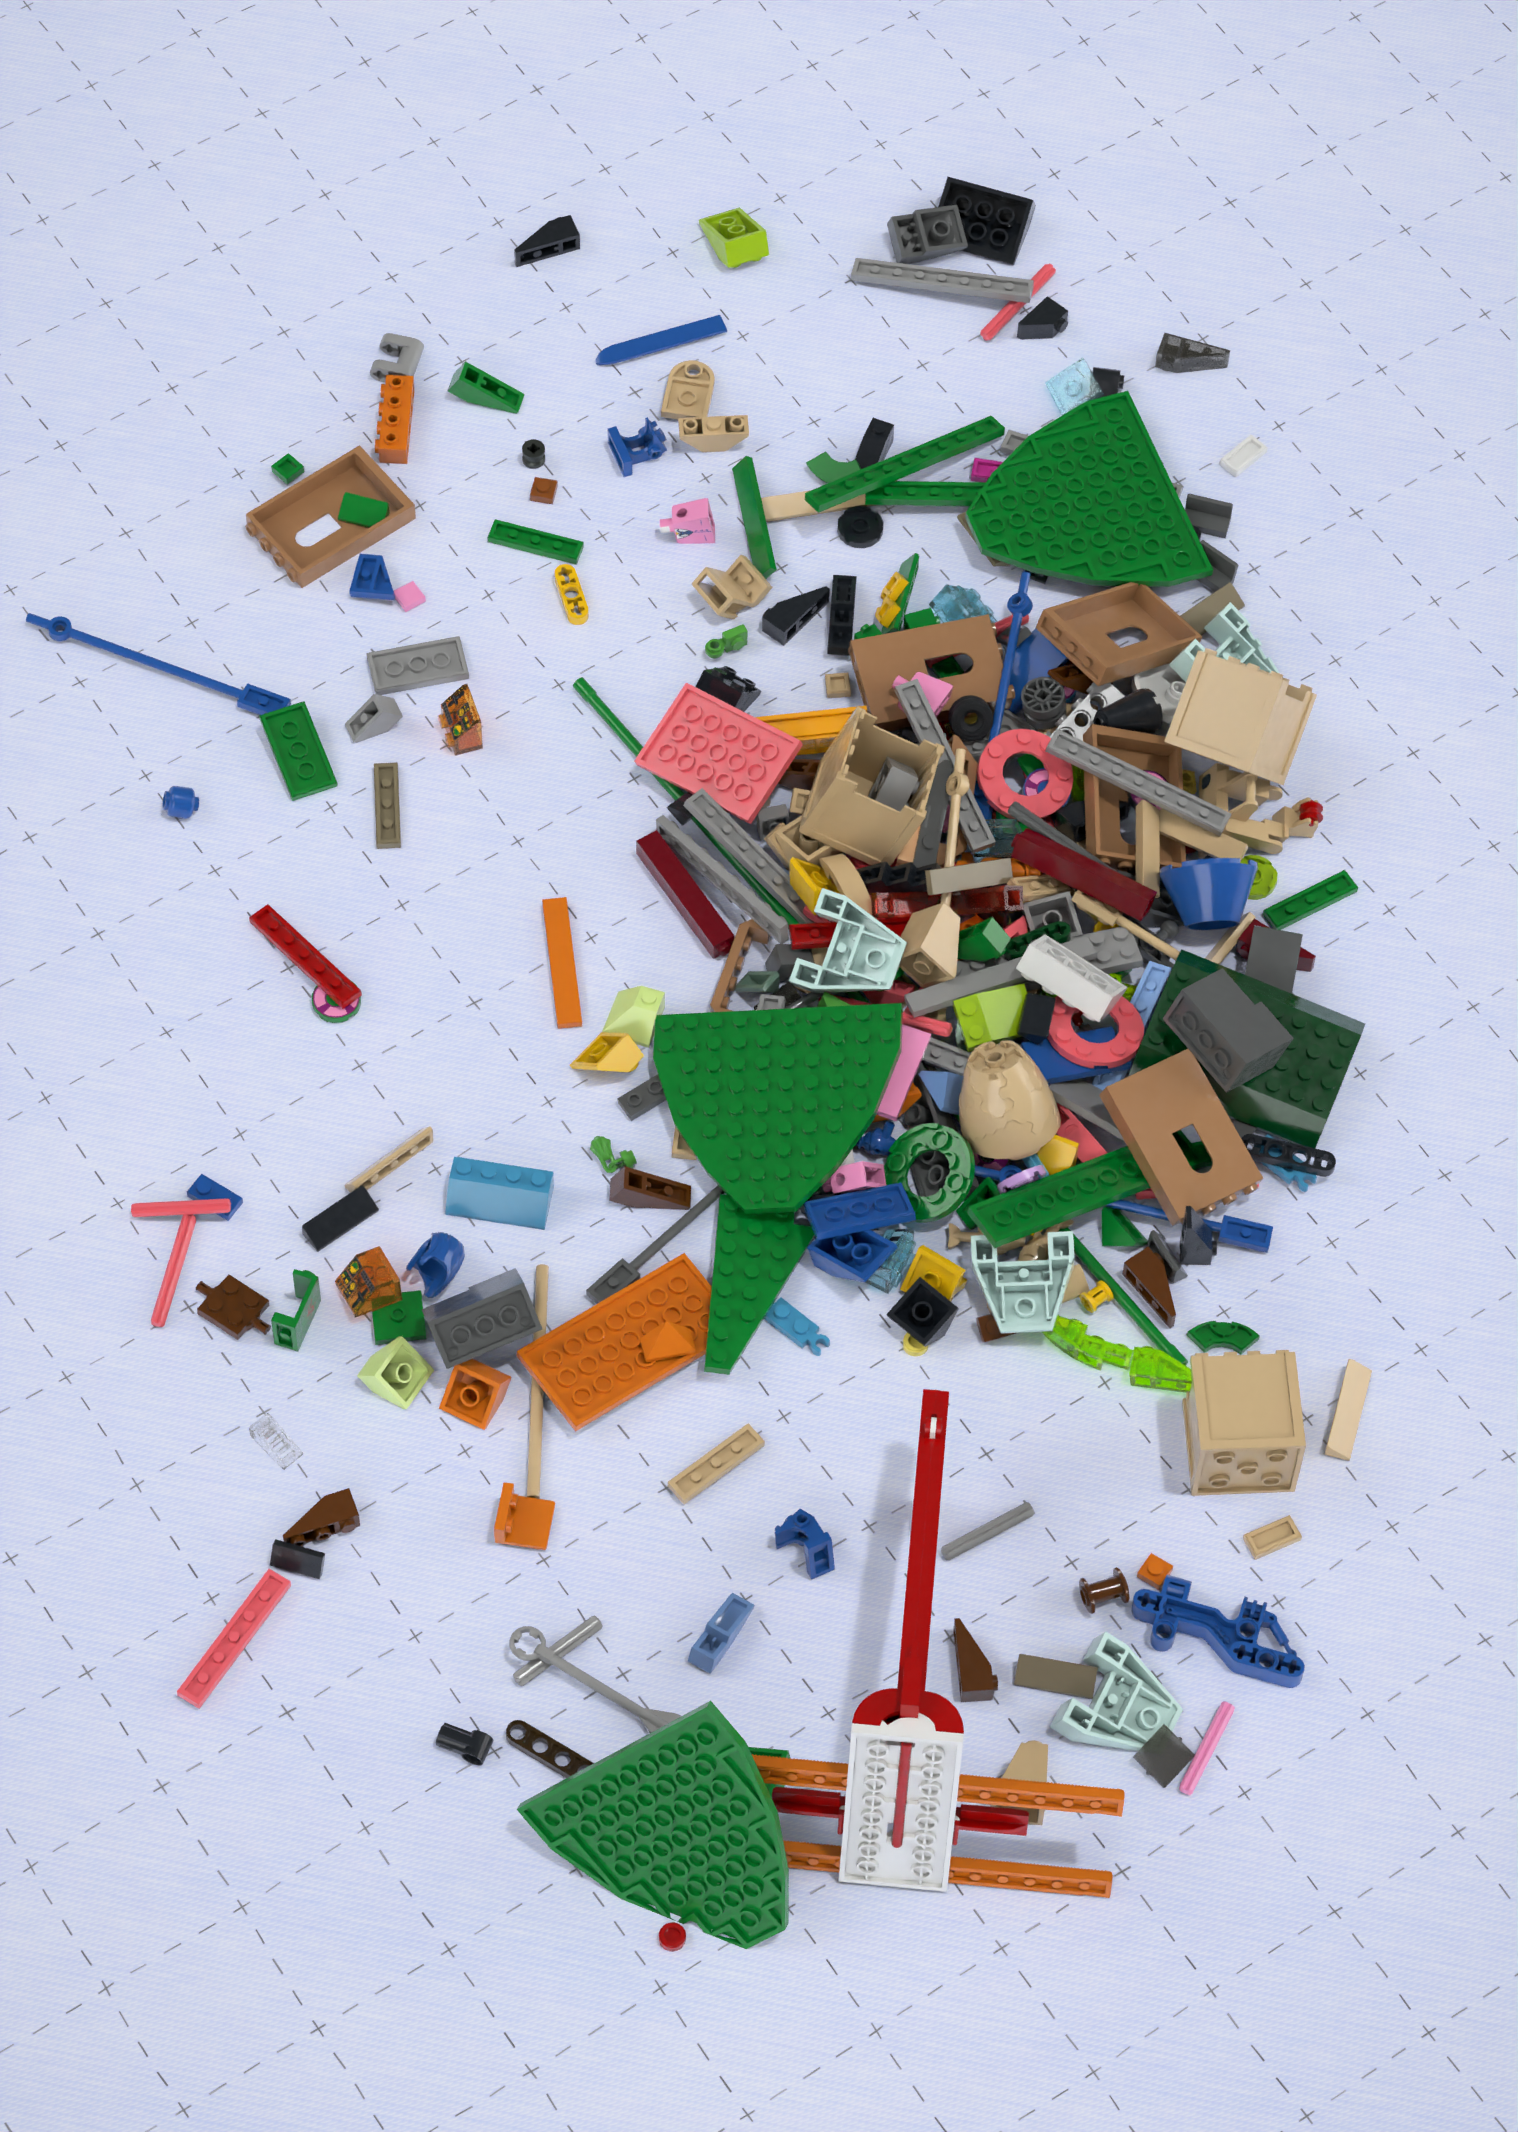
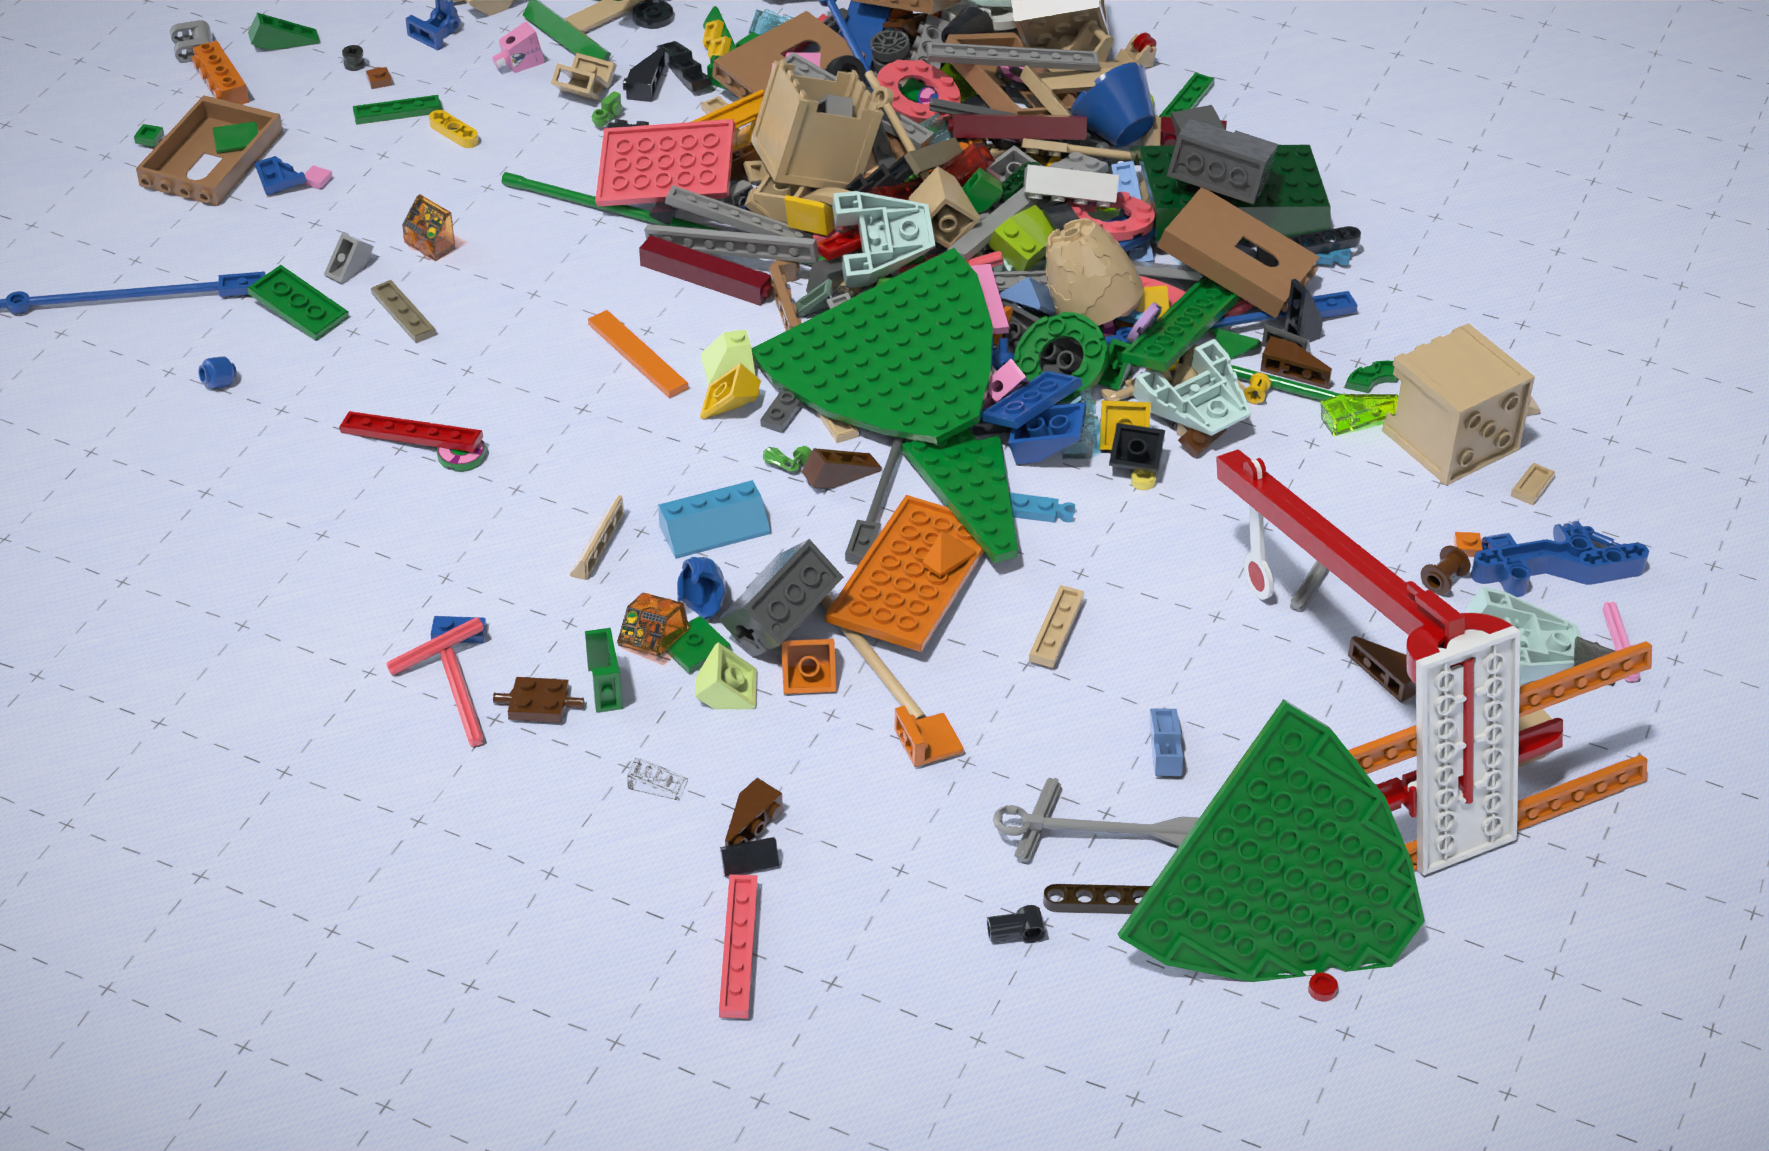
camera: 30 degrees left, 15 degrees down
black slope [302,1185,379,1252] -> none
light grey tile [366,636,469,695] -> none
blue tile [774,1509,835,1580] -> none
clear neon green slope [1042,1315,1134,1371] -> none

